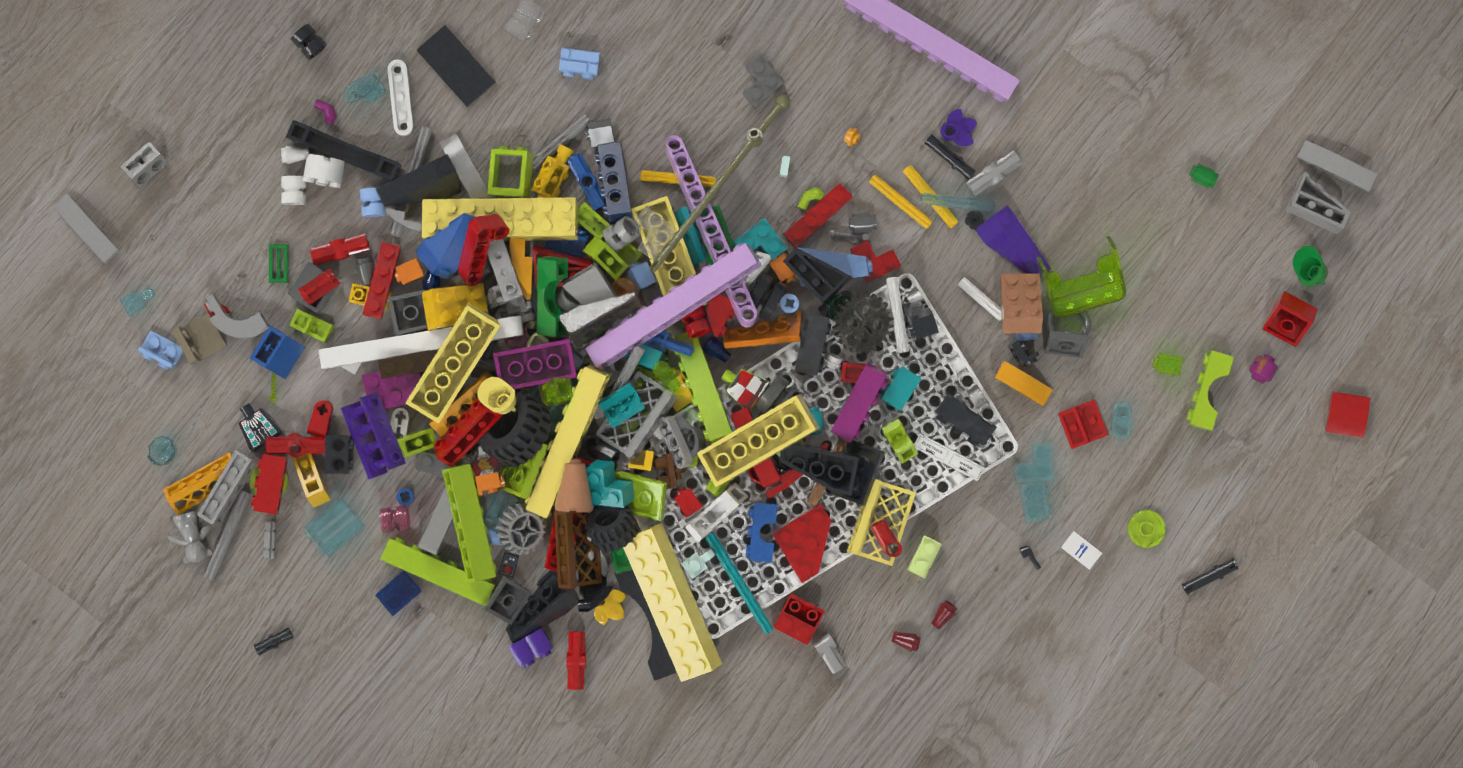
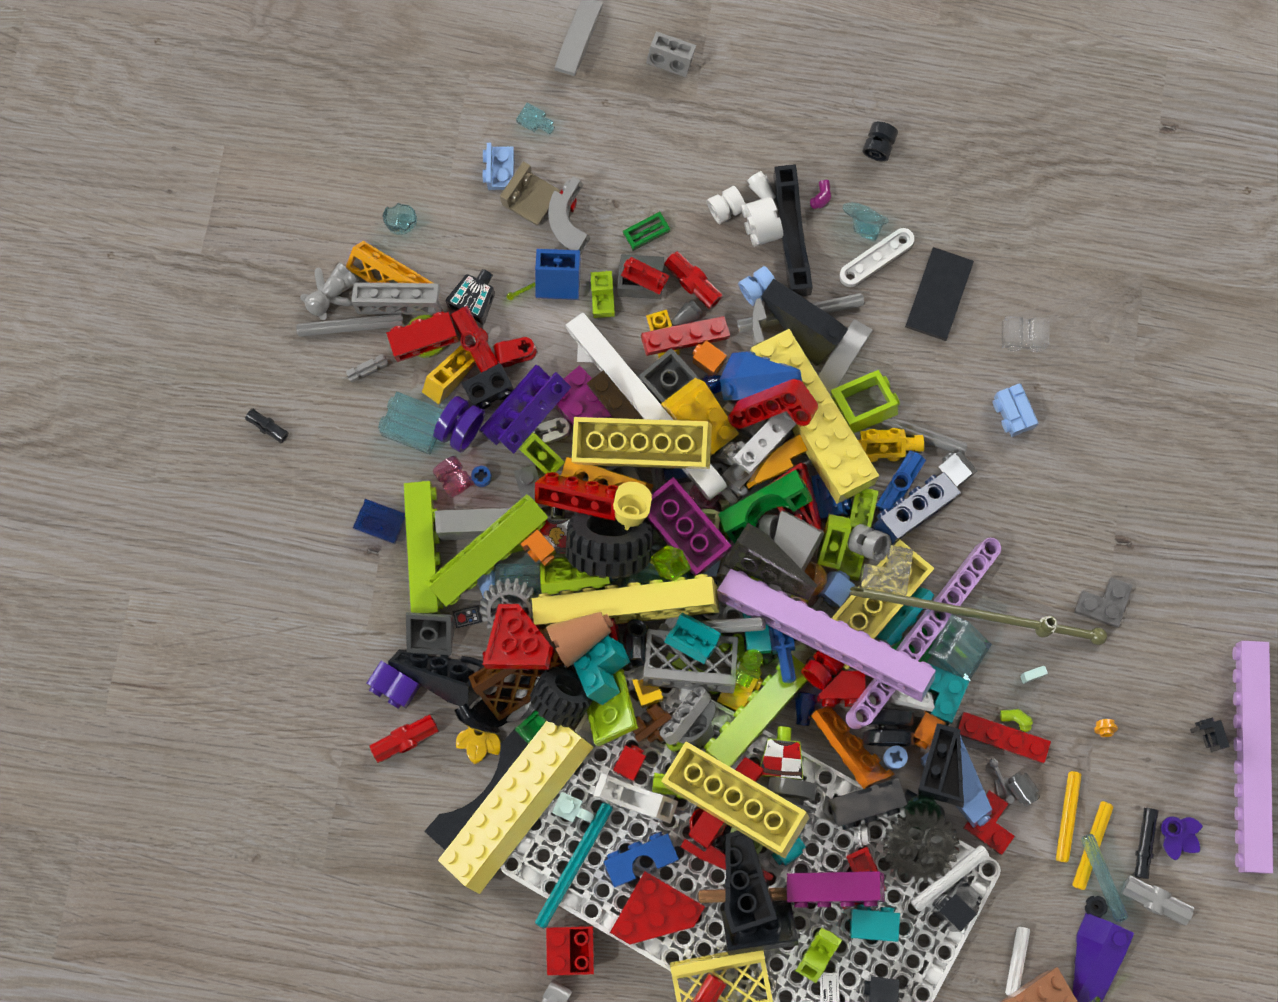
camera: 65 degrees right, 10 degrees down
yellow axle [640,170,716,187] -> none
none -> dark purple wheel [433,396,485,453]
none -> red plate [483,604,553,669]
none -> clear light blue brick [929,614,992,681]
none -> black bracket [1190,717,1230,752]

